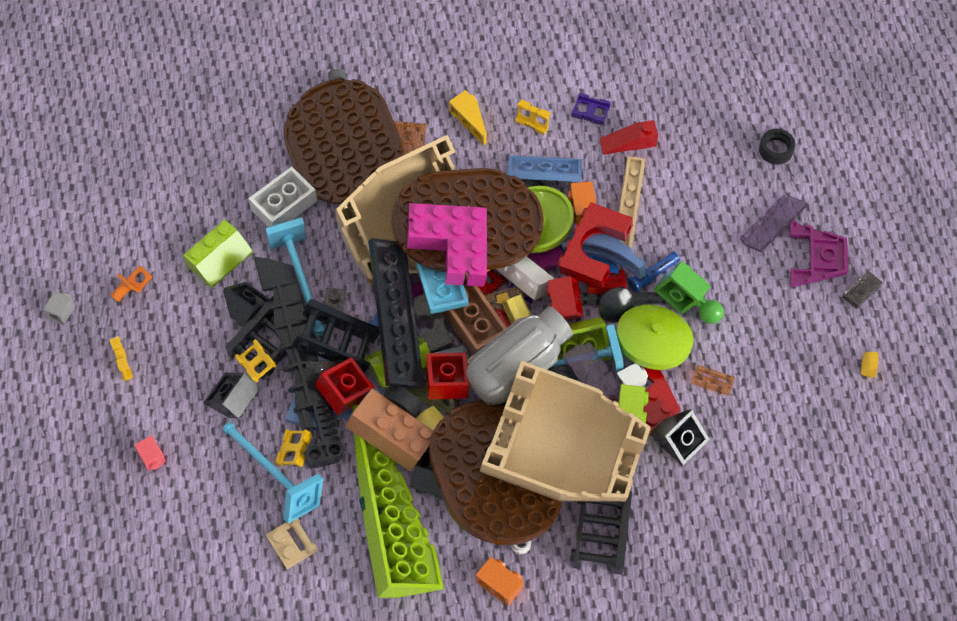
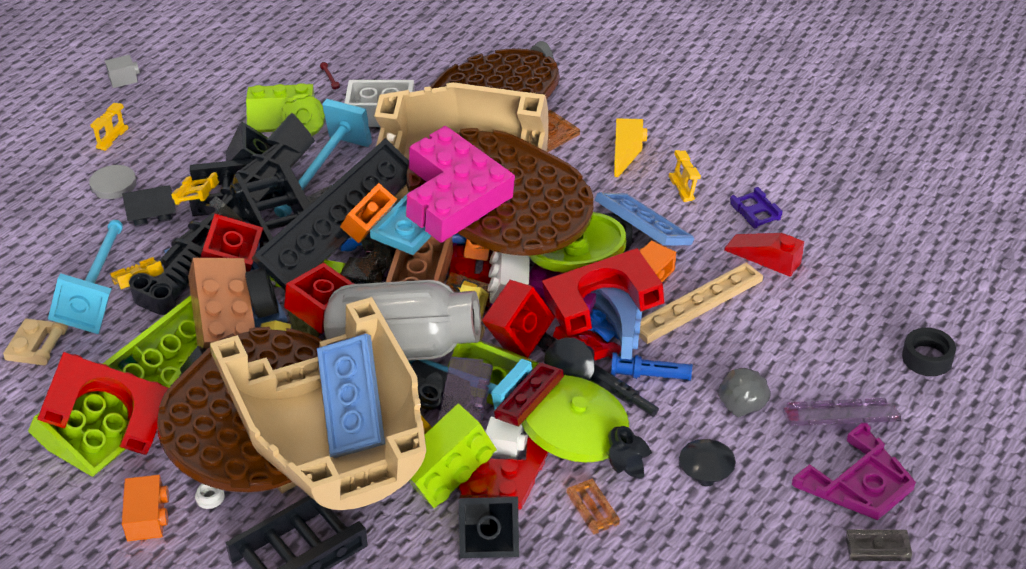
camera: 45 degrees right, 20 degrees down
orange bracket [110,265,152,302] -> none
coral brick [134,435,166,471] -> none
bright green brick [653,261,724,324] -> none
none -> red arch [37,352,168,455]
none -> light grey tile [89,165,136,199]
none -> lime tile [281,94,325,136]
none -> medium blue tile [317,333,385,458]
none -> dark red hinge [320,62,340,89]
none -> orange brick [340,183,398,243]
none -> dark red tile [494,362,564,427]
none -> black plate [608,426,652,478]
none -> black dish [679,439,736,486]
none -> dark grey hair [718,368,771,417]

